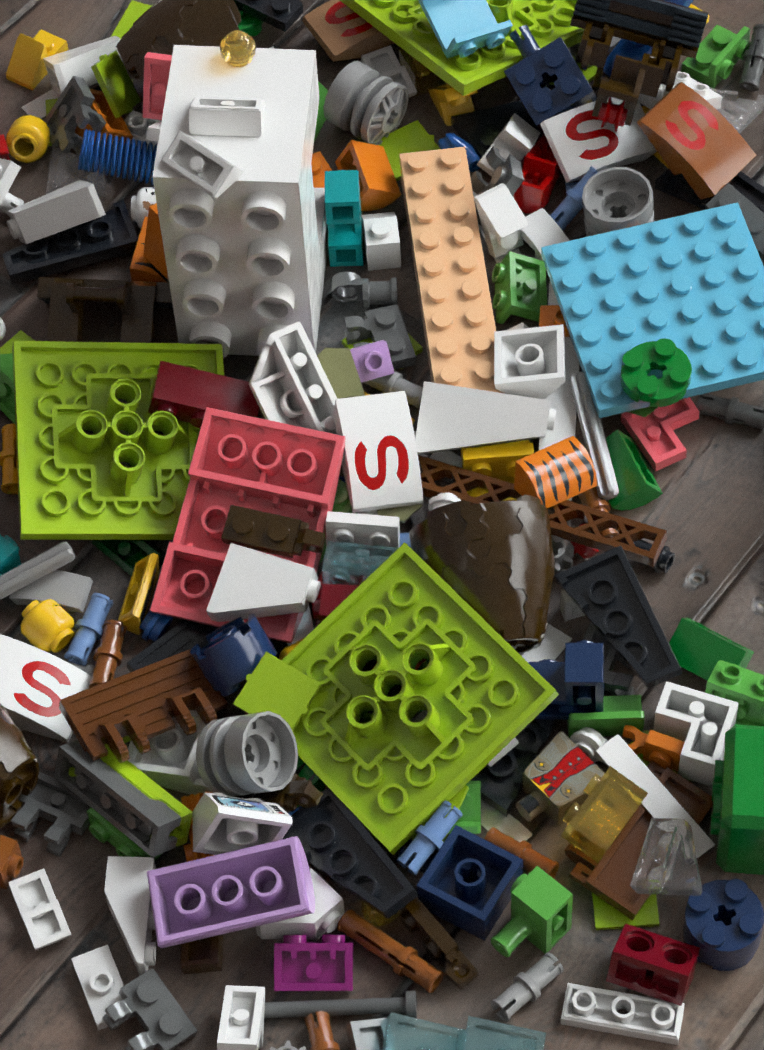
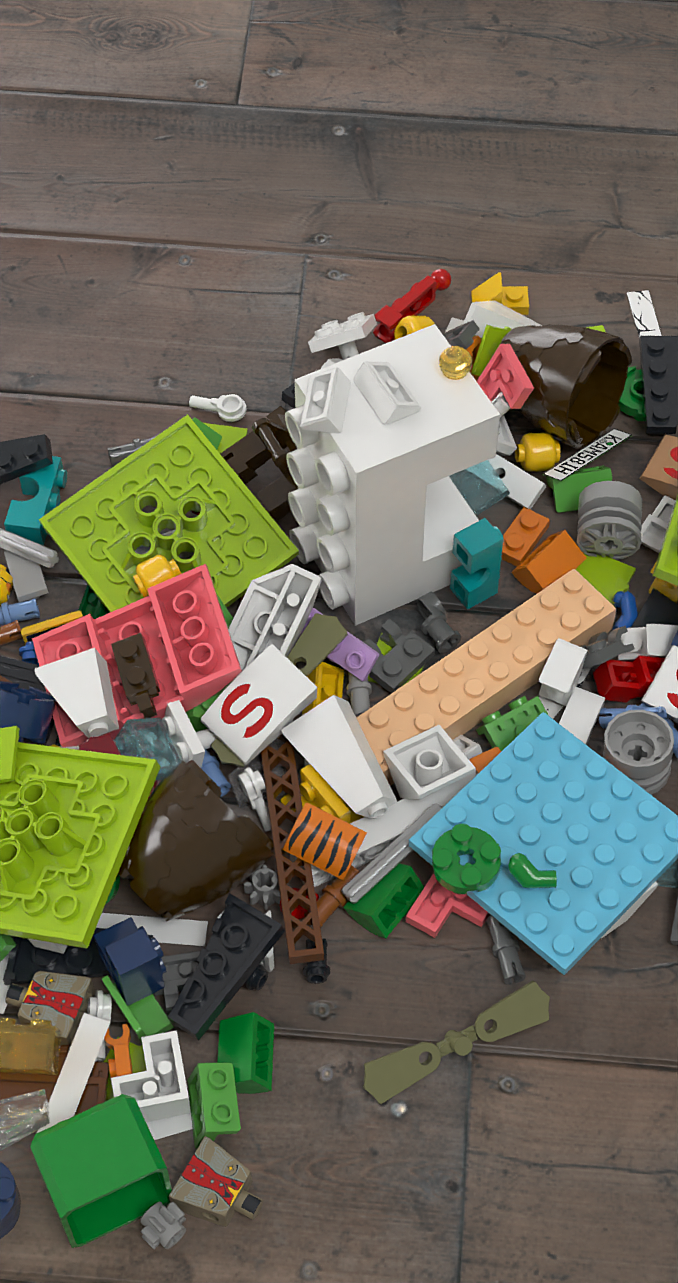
camera: 55 degrees right, 0 degrees up
dark red brick [148,361,259,429] -> none
white slope [362,212,401,271] -> none
none -> yellow head [133,554,181,598]
none -> green arm [508,853,557,888]

